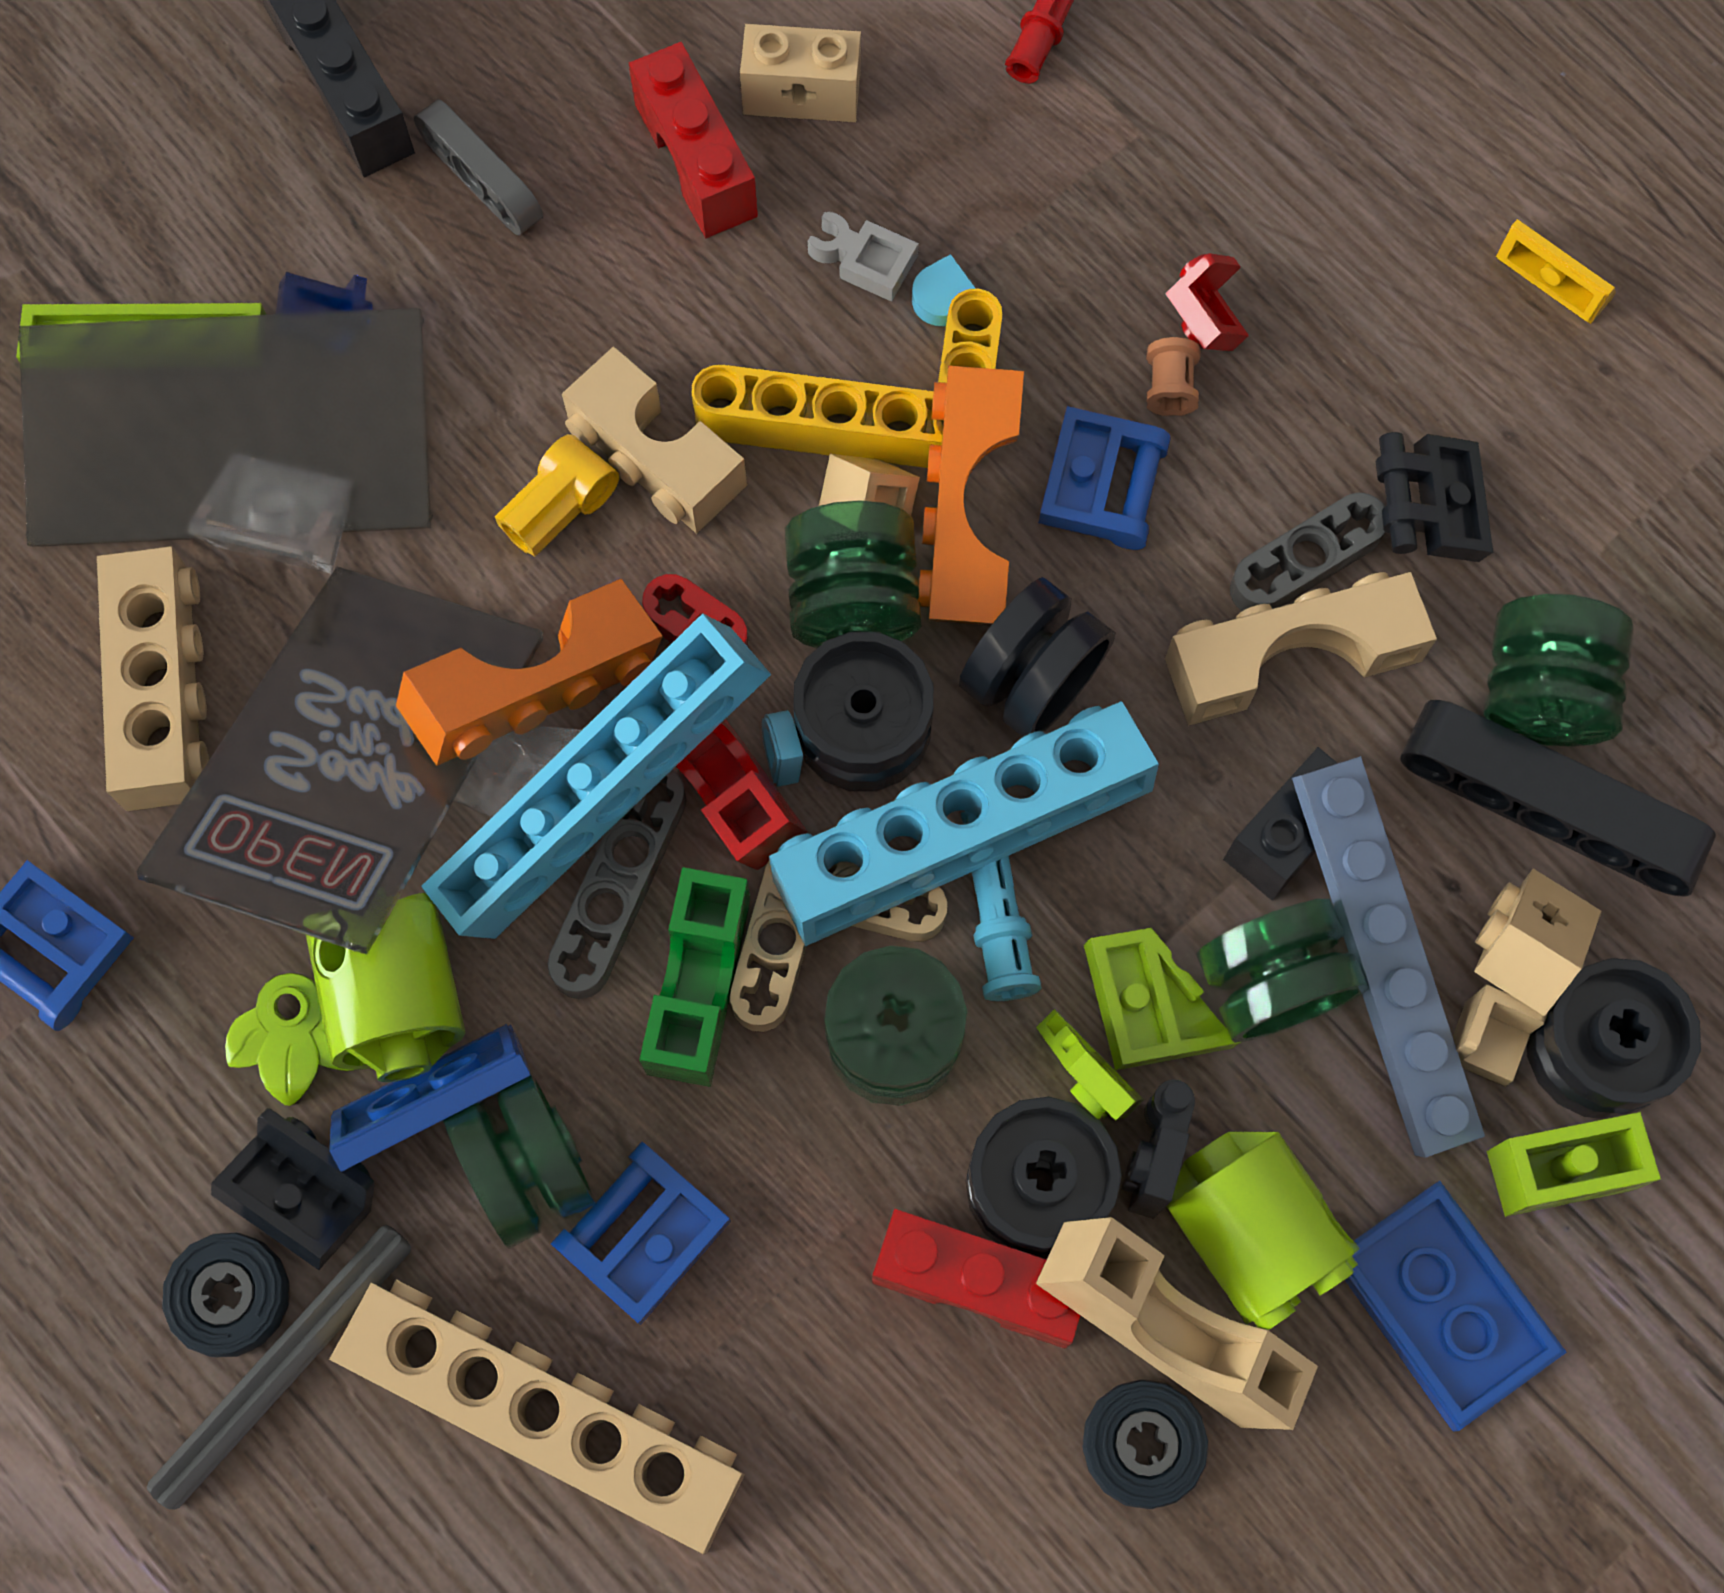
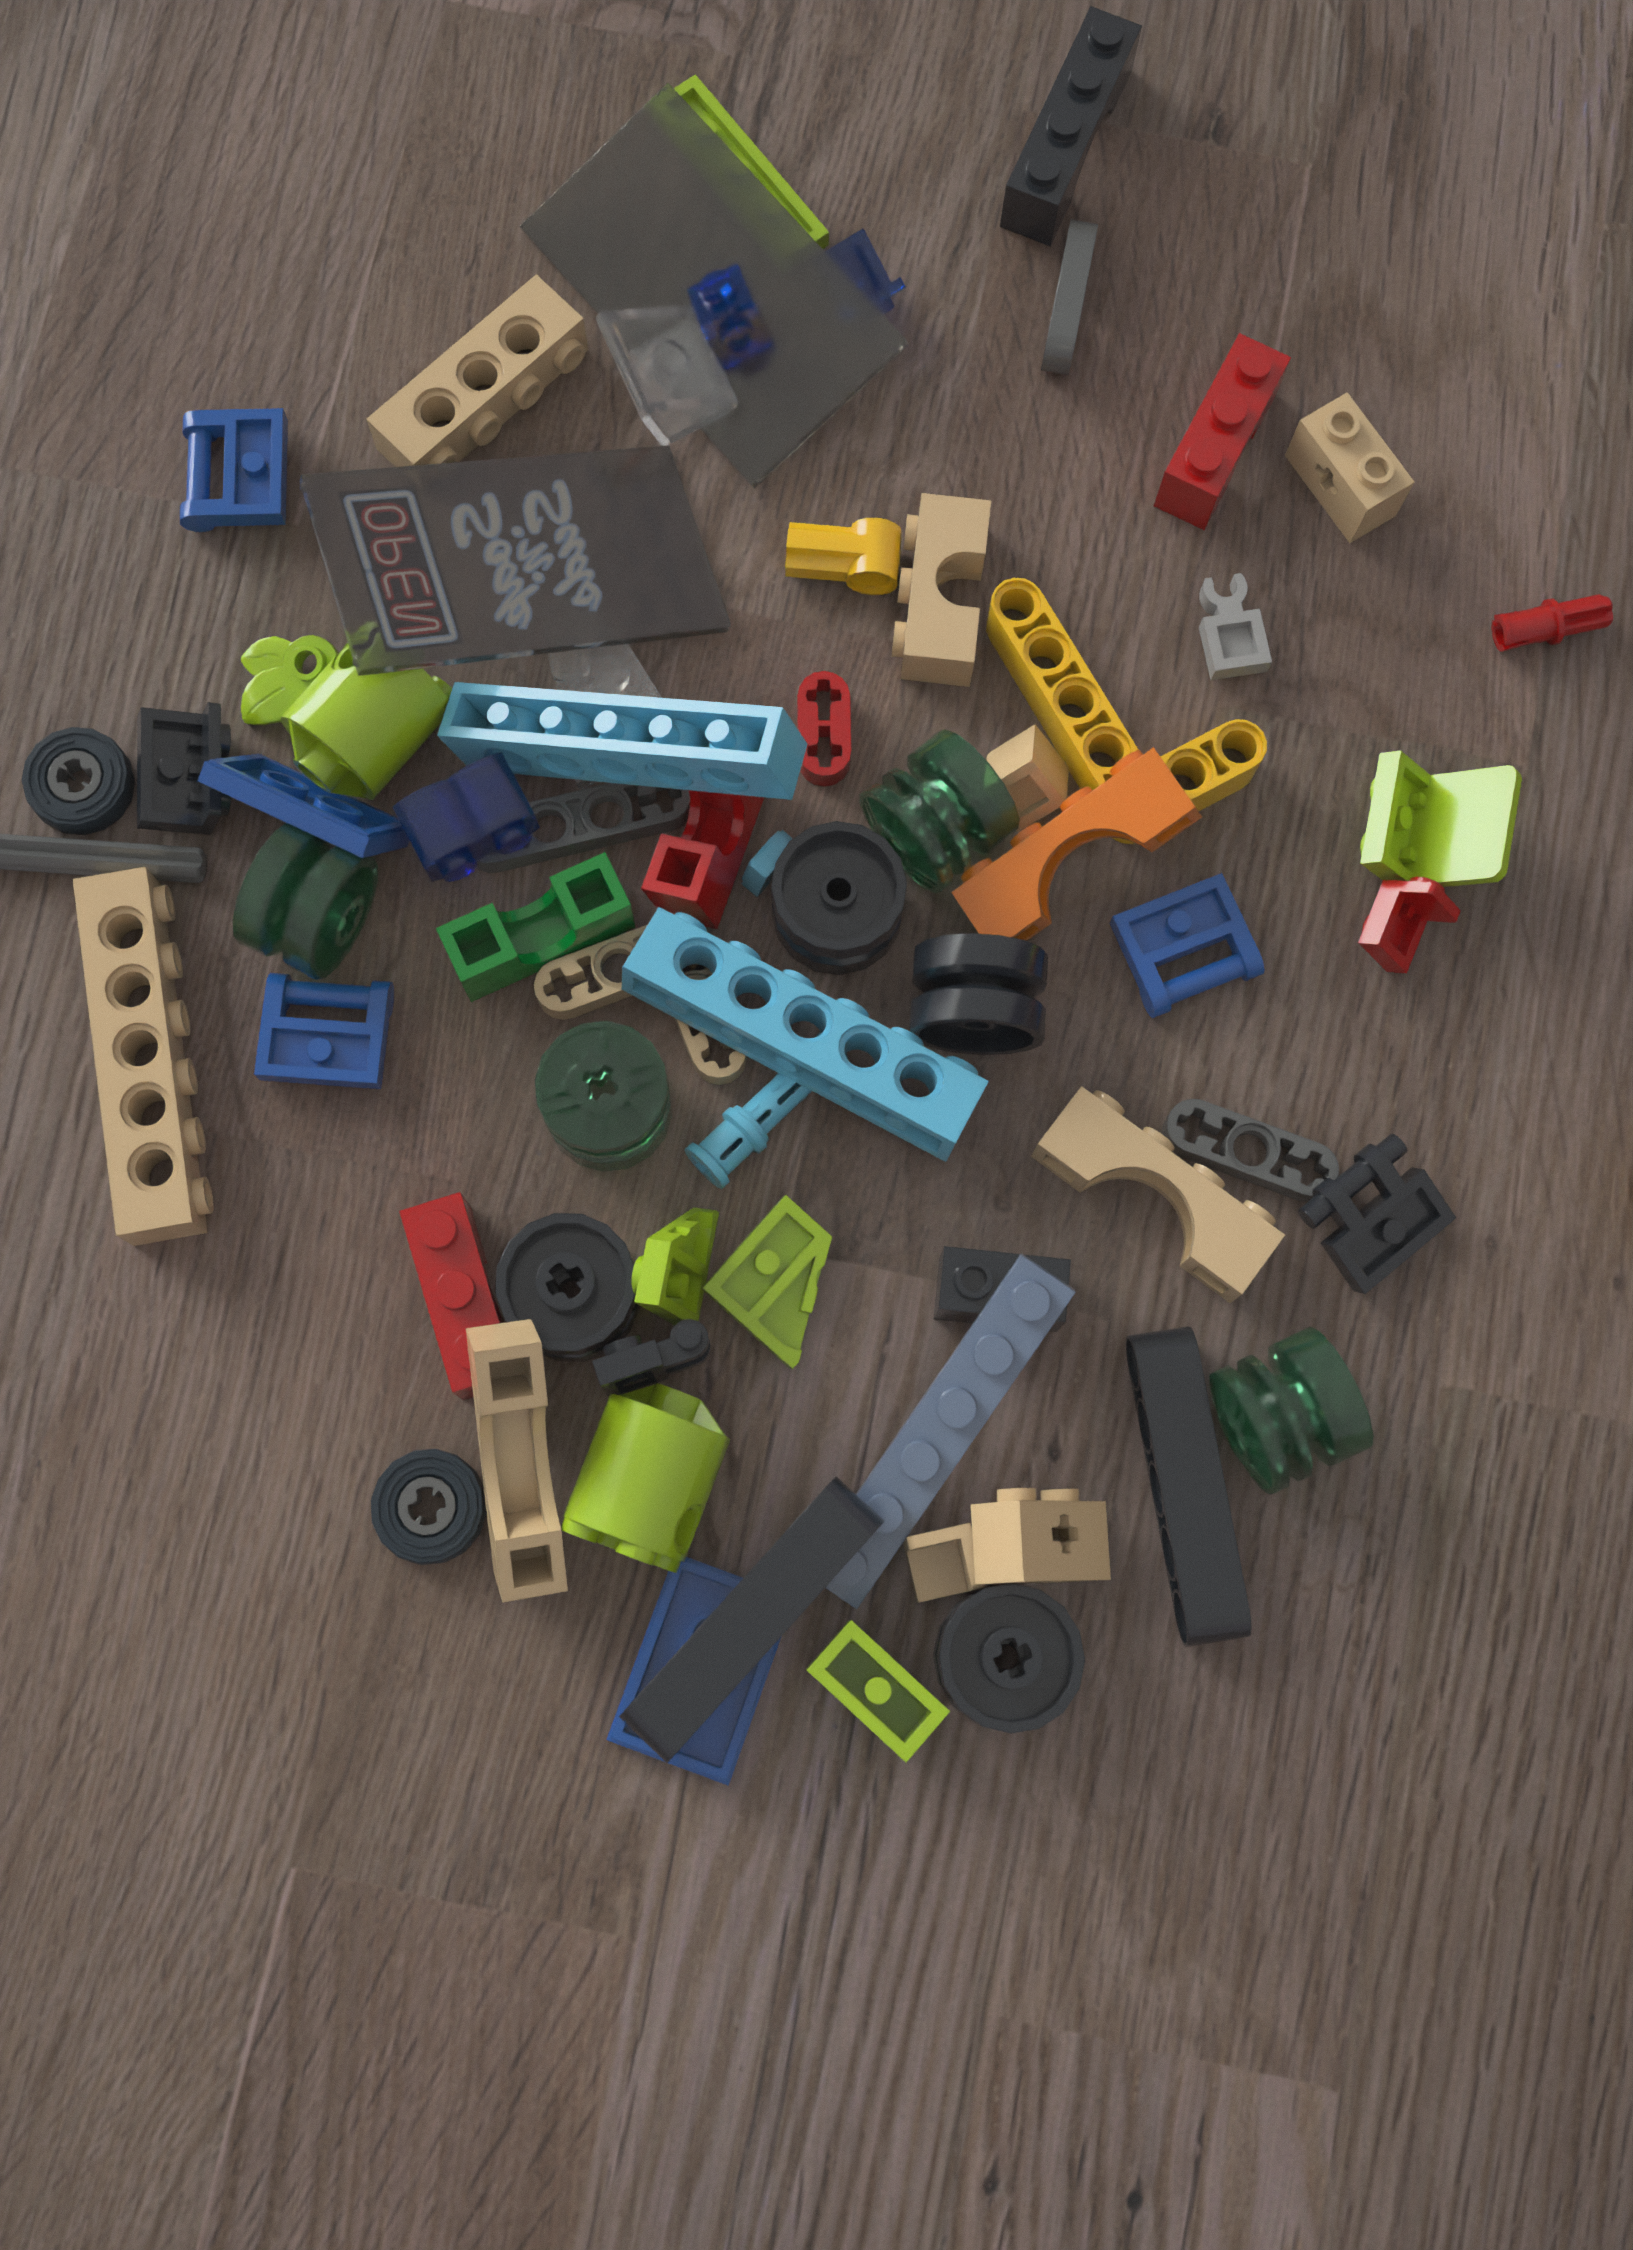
camera: 50 degrees right, 5 degrees up
orange arch [396,579,662,766] -> none
medium azure tile [912,254,976,326] -> none
nougat bush [1146,337,1201,416] -> none
clear green wheel [1196,899,1369,1043] -> none
none -> clear blue brick [393,752,540,882]
none -> black beam [619,1476,884,1763]
none -> clear blue bracket [687,262,773,369]
none -> lime bracket [1360,750,1522,887]

